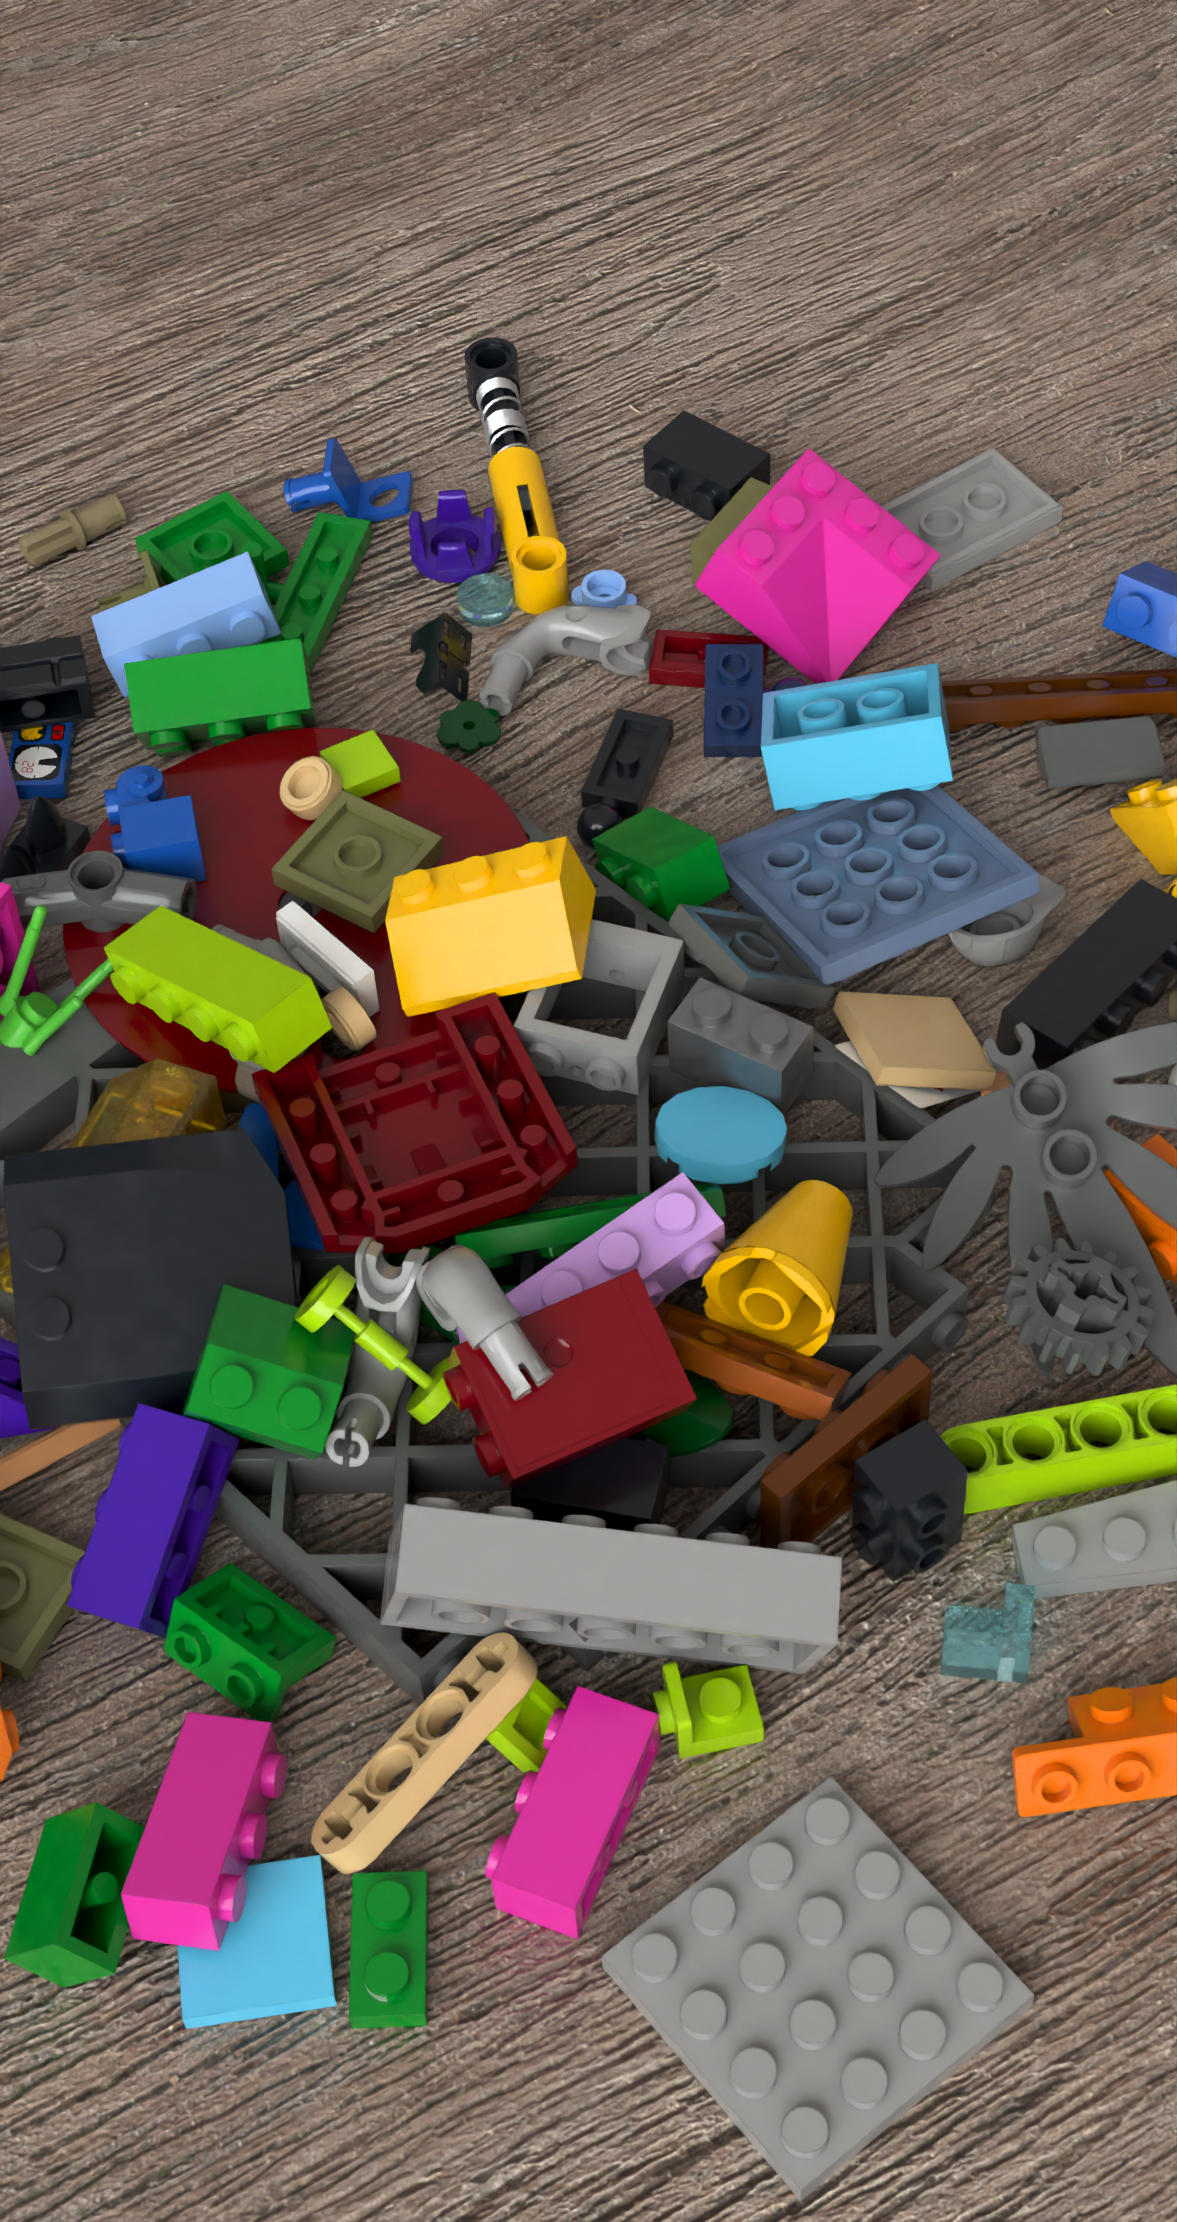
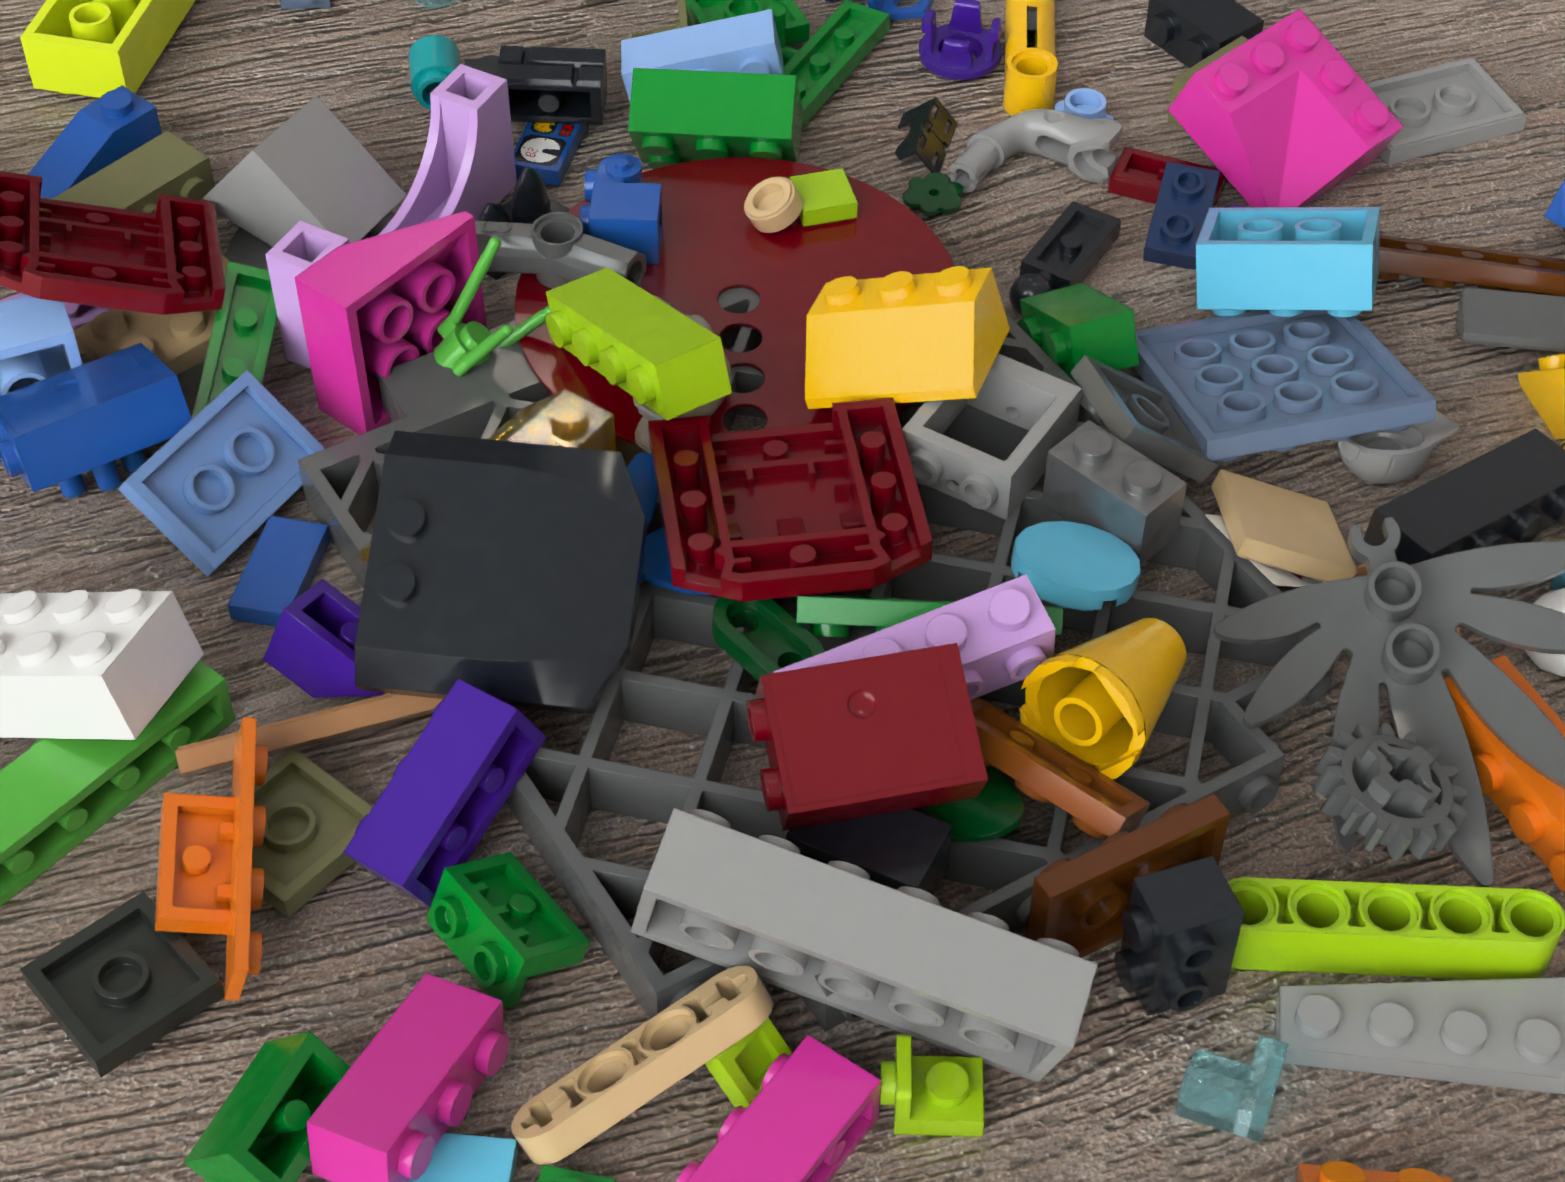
camera: 10 degrees right, 5 degrees down
green slope [181,1284,355,1459] -> none
olive plate [271,790,444,933] -> none
white tile [276,901,380,1018] -> none
lime wheel [294,1265,452,1424] -> none
tan tile [321,986,377,1051] -> none
light grey piece [325,1236,431,1467] -> none
light grey piece [416,1245,554,1401] -> none
clear light blue tile [457,574,514,627] -> none

